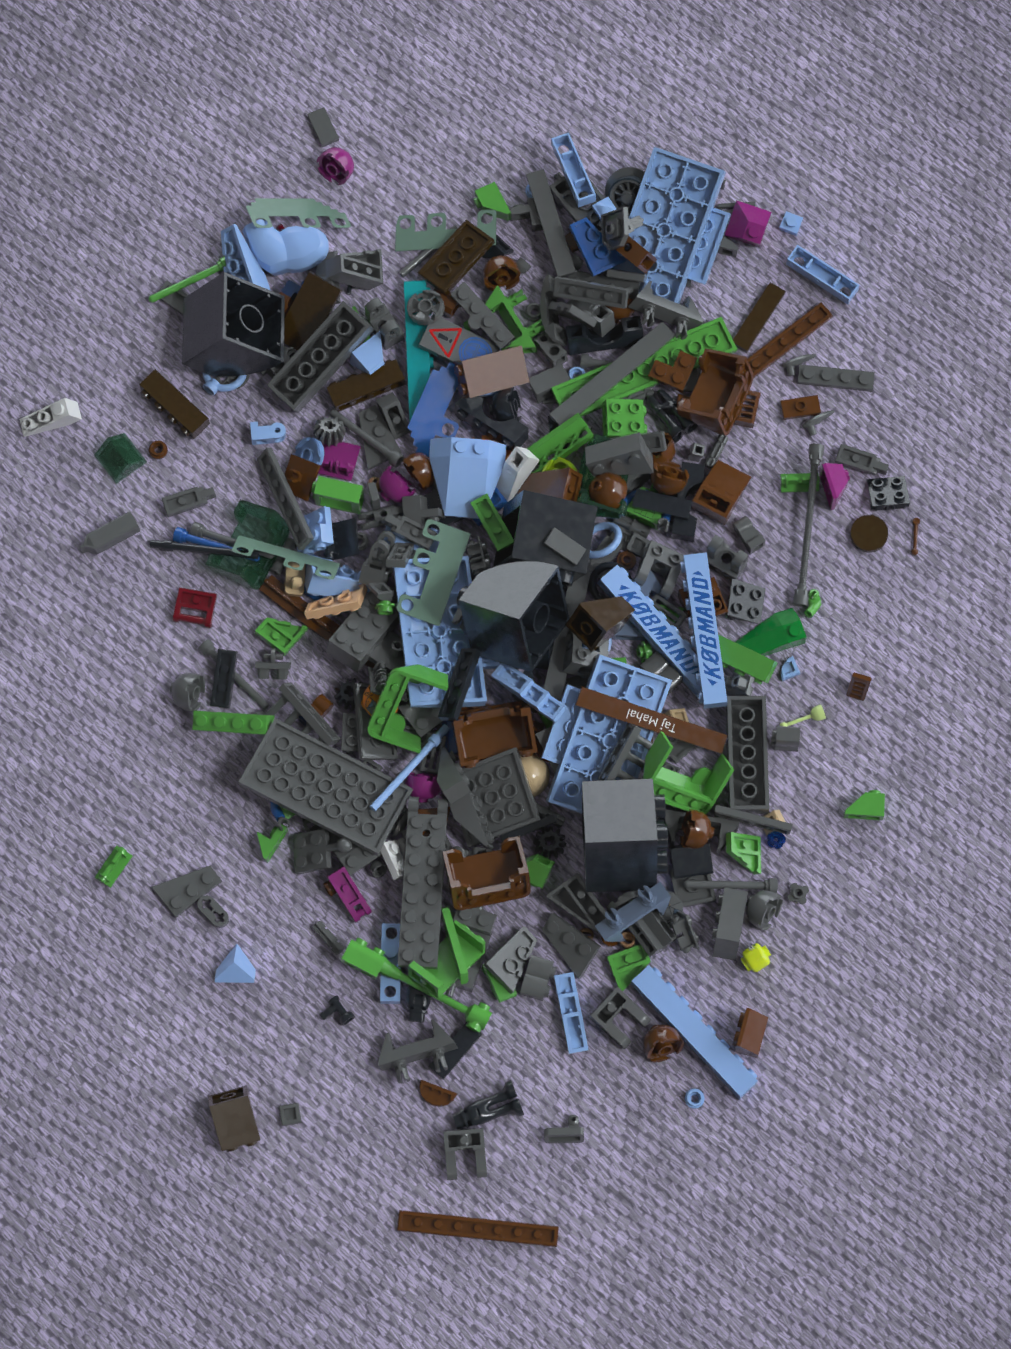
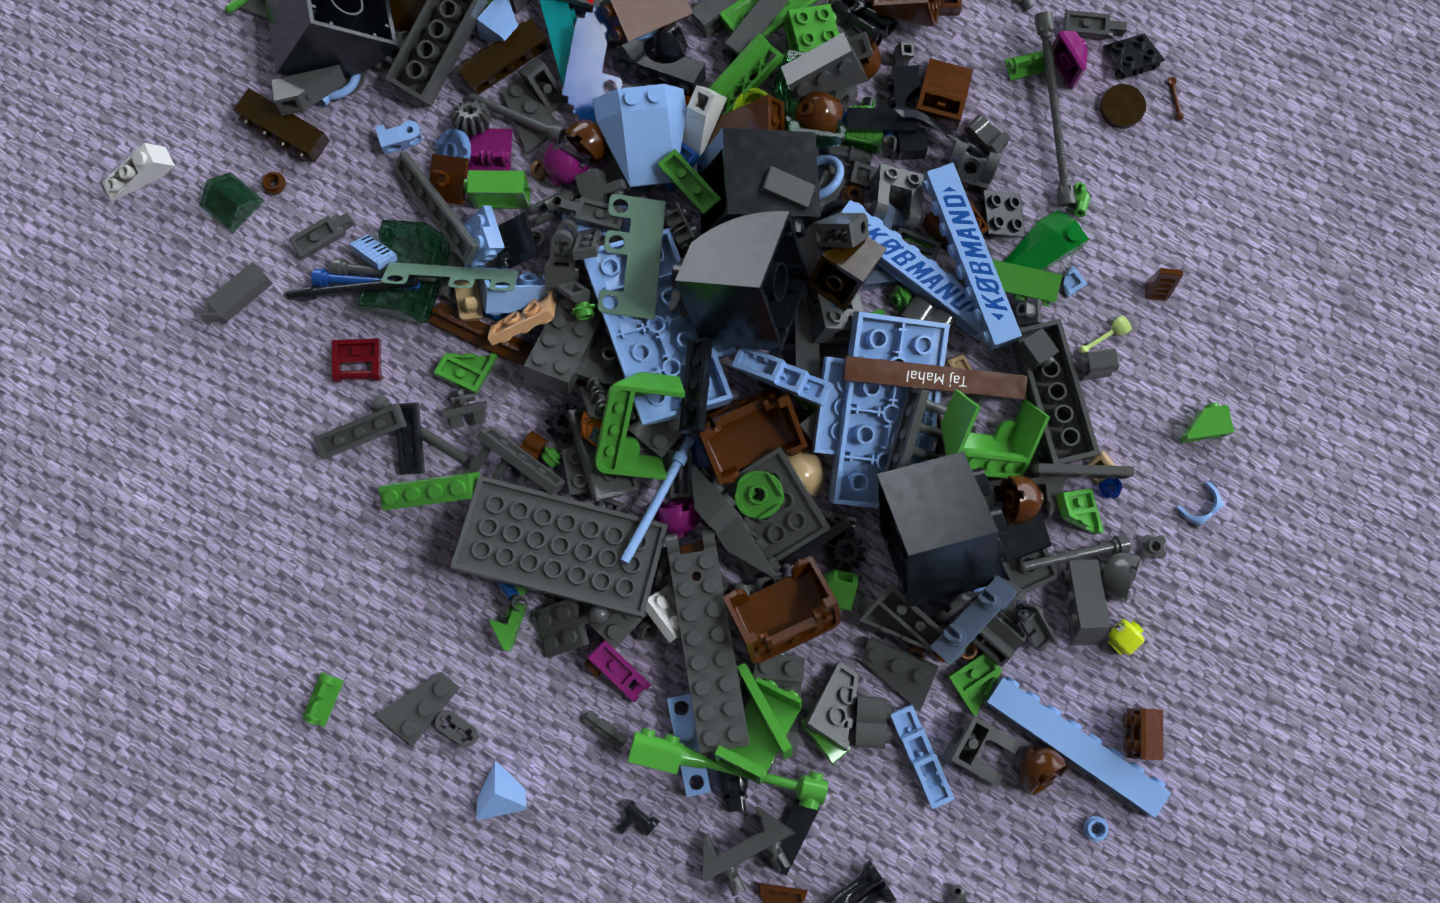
camera: 15 degrees left, 5 degrees up
dark grey cylinder [170,673,205,712] -> none
dark grey tile [368,482,381,510] -> none
reddish brown cylinder [650,461,689,495] -> none
dark grey axle [704,434,728,469] -> none
none -> dark grey slope [271,65,347,116]
none -> dark grey plate [313,404,407,460]
none -> light blue tile [350,234,398,270]
none -> bright green plate [541,446,562,468]
none -> bright green plate [735,471,784,519]
none -> dark grey torso [812,213,869,248]
none -> black sword [893,106,987,158]
none -> dark grey brick [1018,328,1059,370]
none -> light blue cap [1176,481,1225,527]

